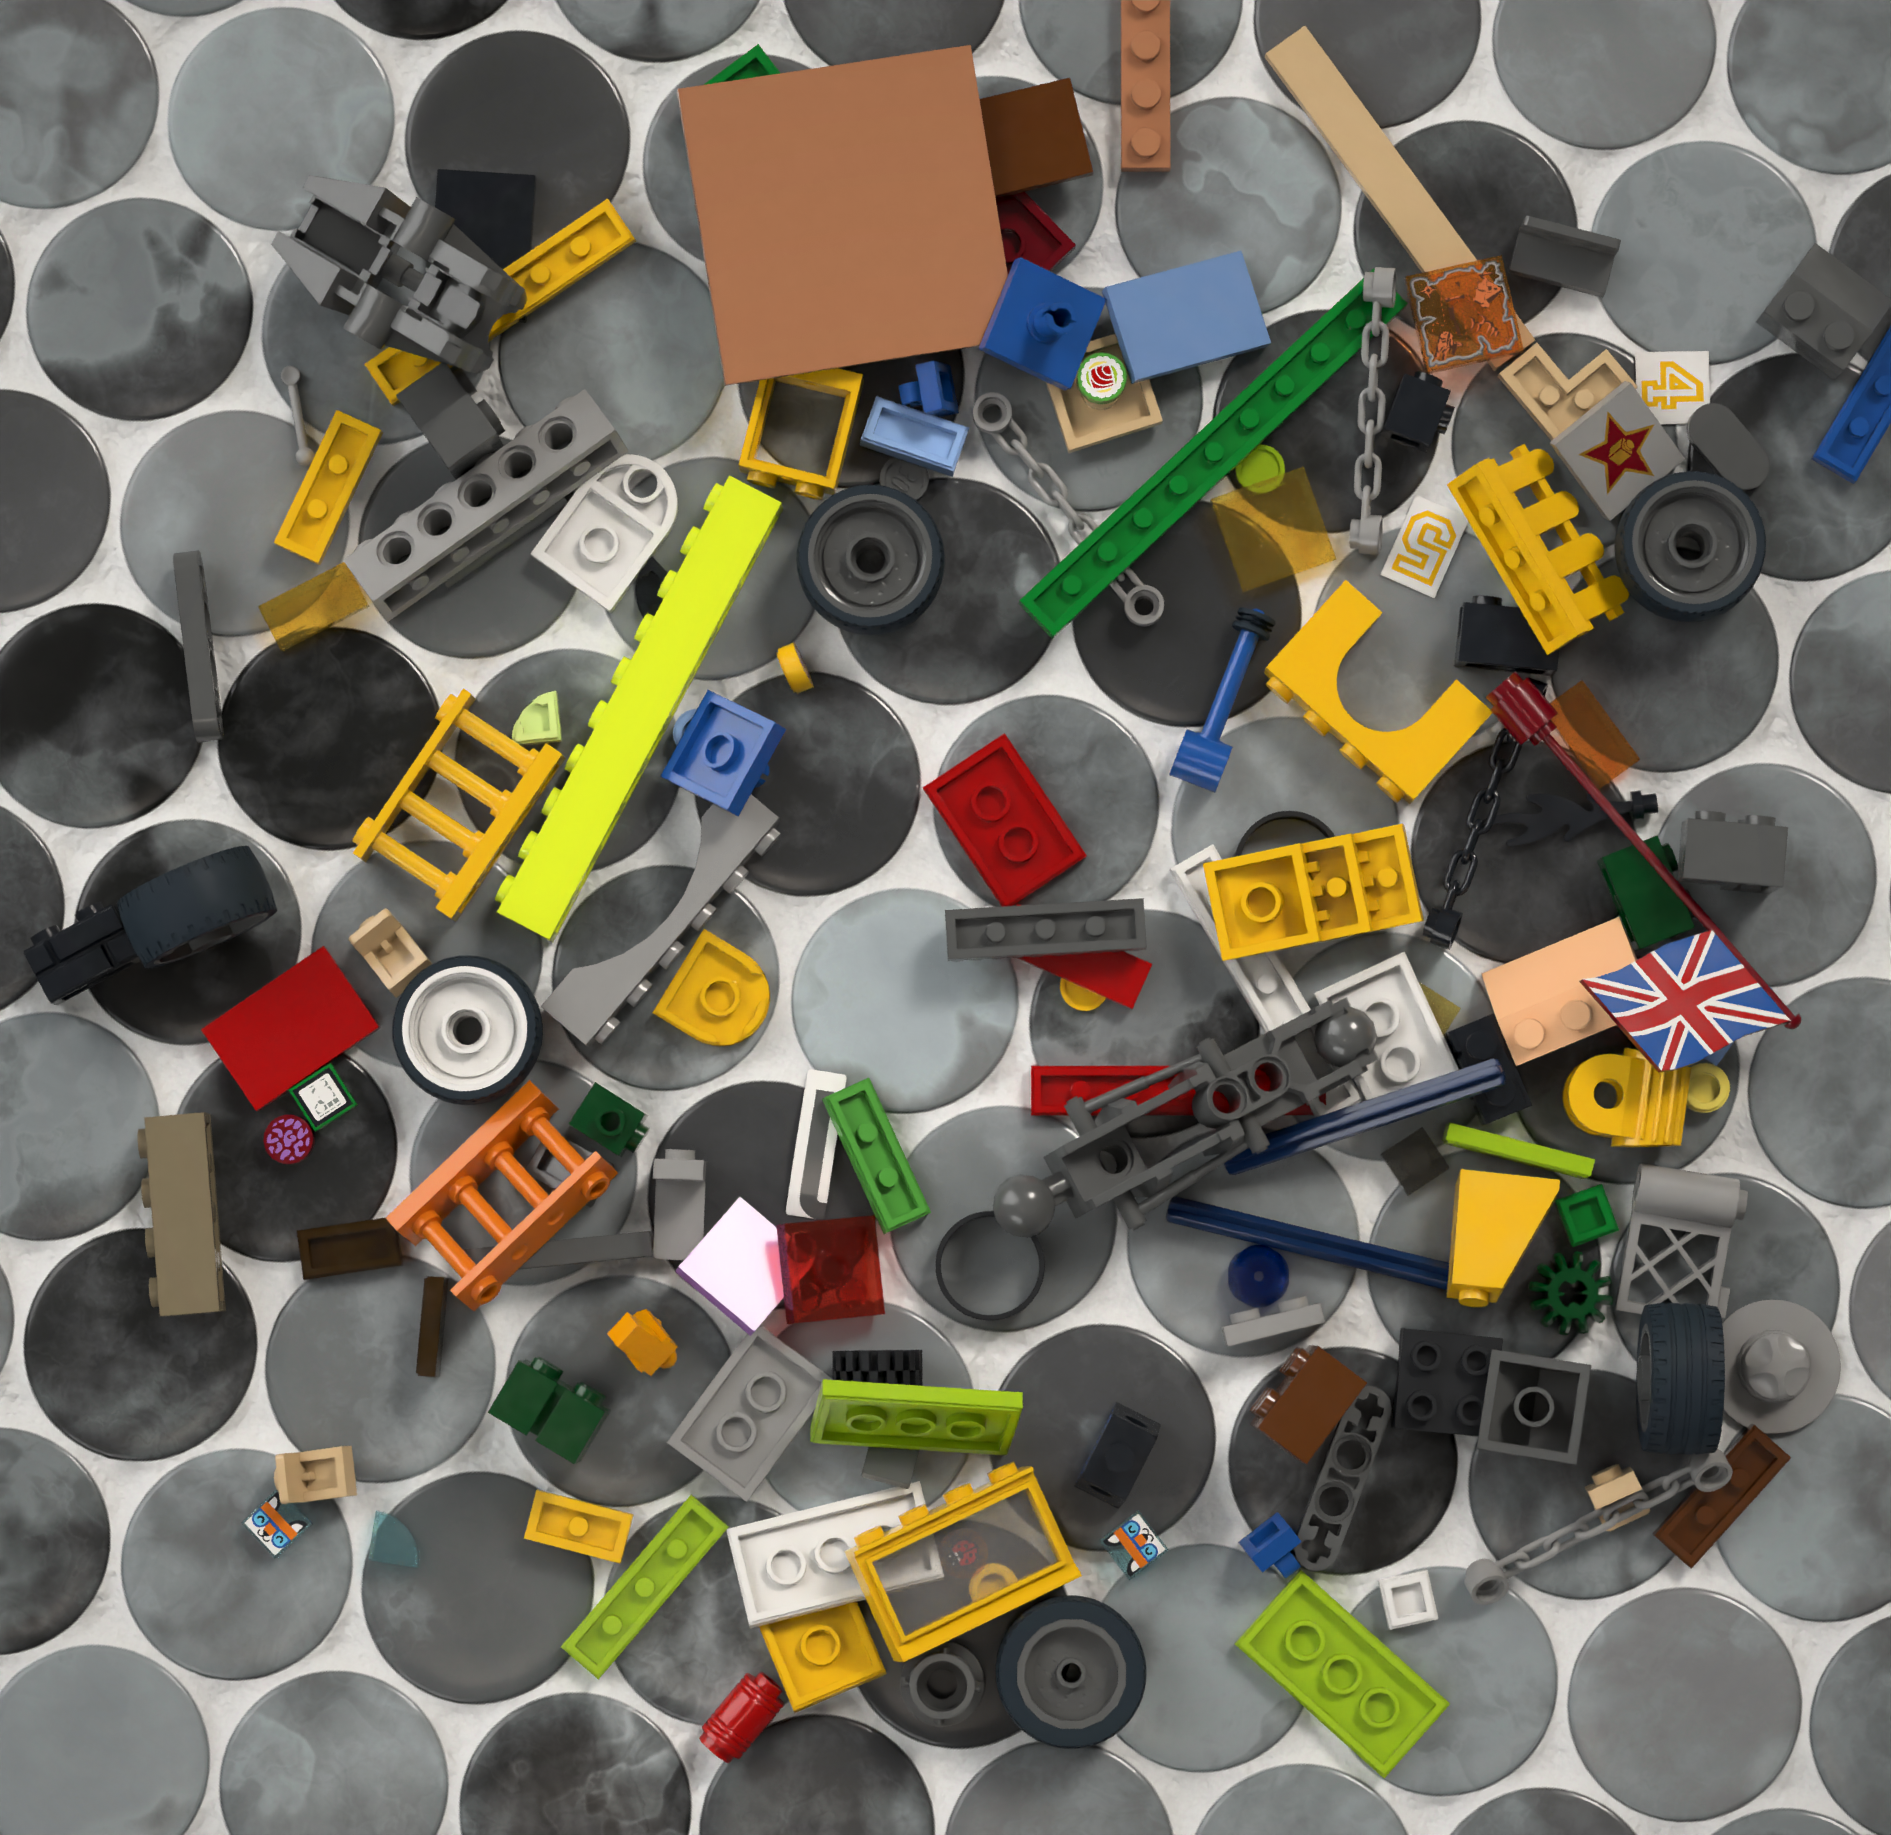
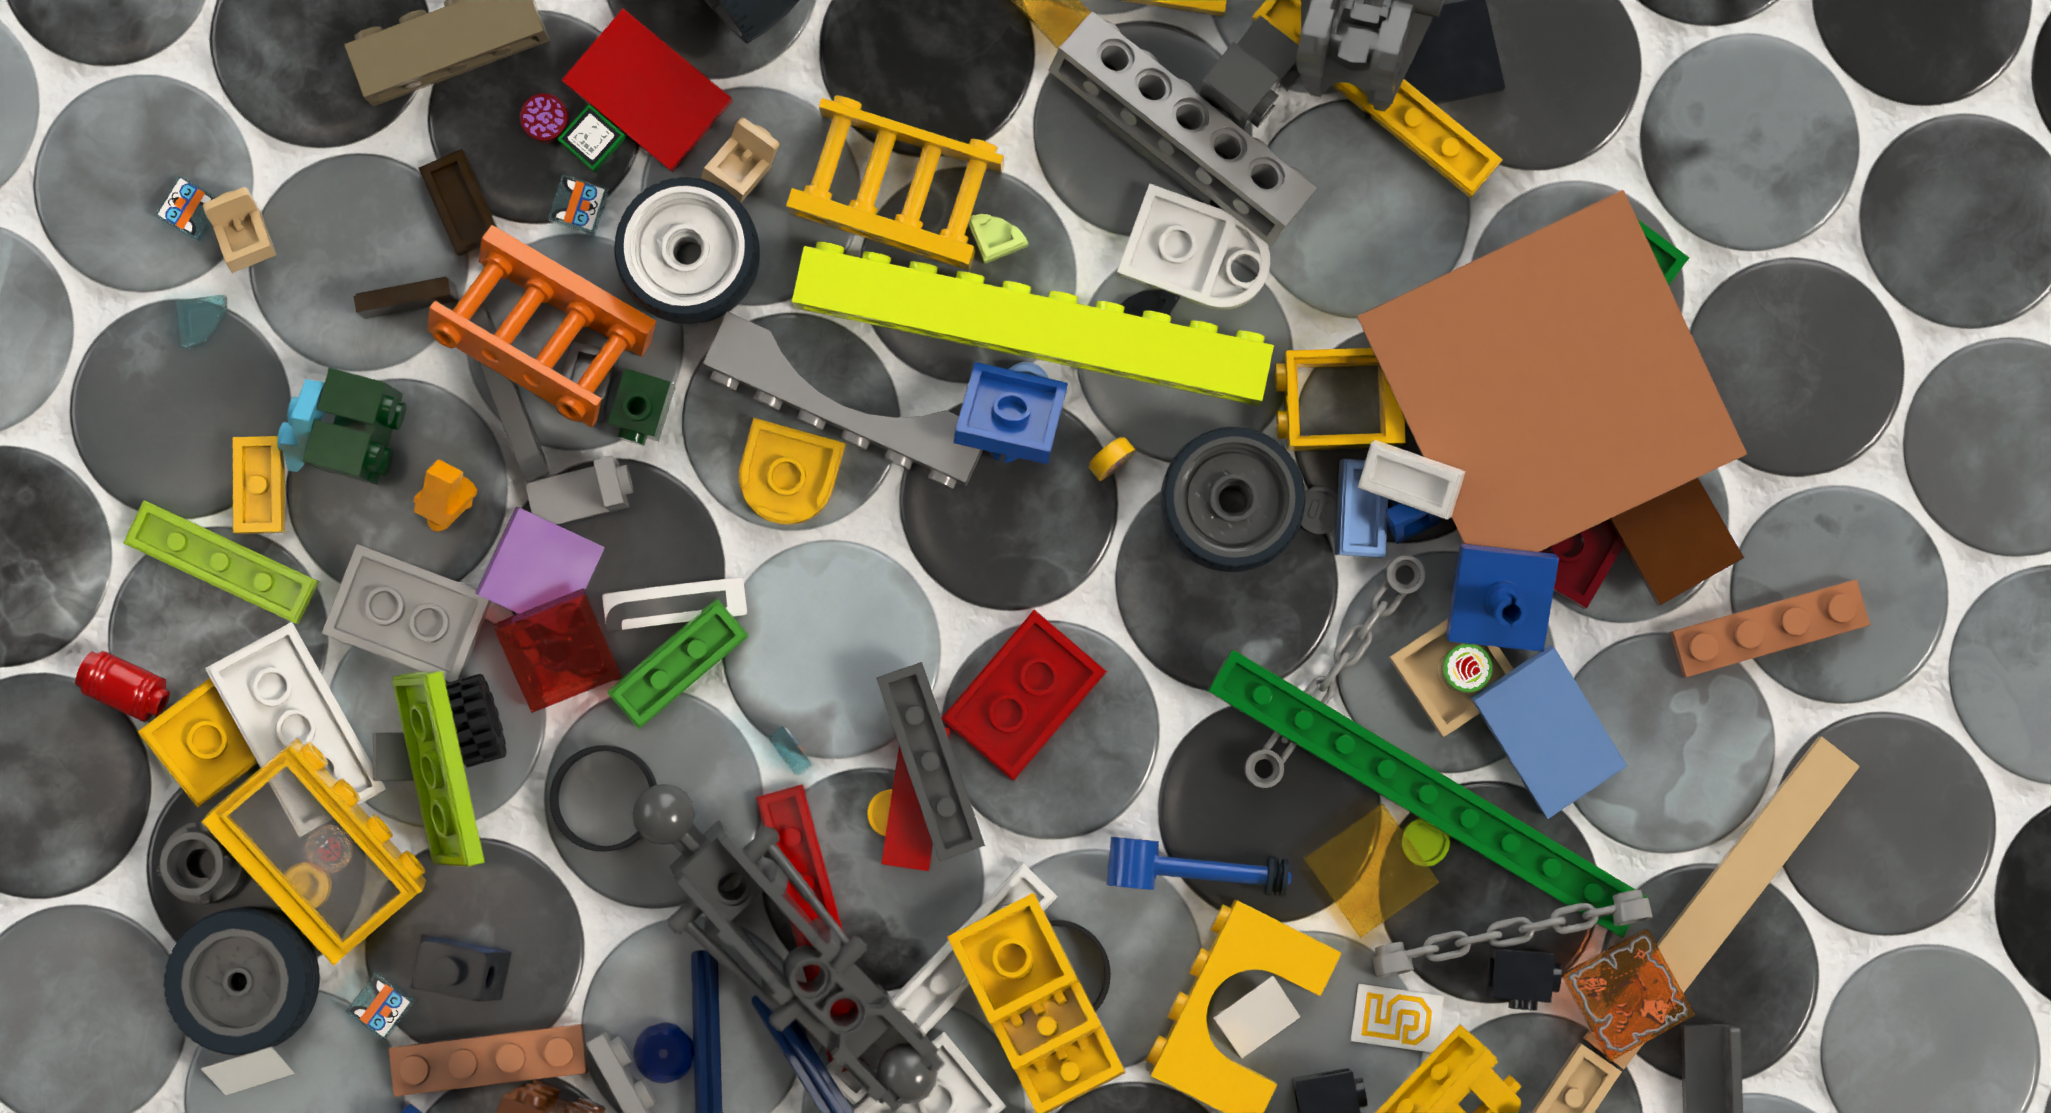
camera: 70 degrees right, 0 degrees up
none -> white sticker [201,1047,295,1095]
none -> medium azure slope [277,379,325,472]
none -> nougat plate [389,1024,589,1097]
none -> tile [548,174,609,235]
none -> clear light blue tile [769,726,814,775]
none -> white sticker [1214,976,1300,1058]
none -> white tile [1357,440,1466,520]

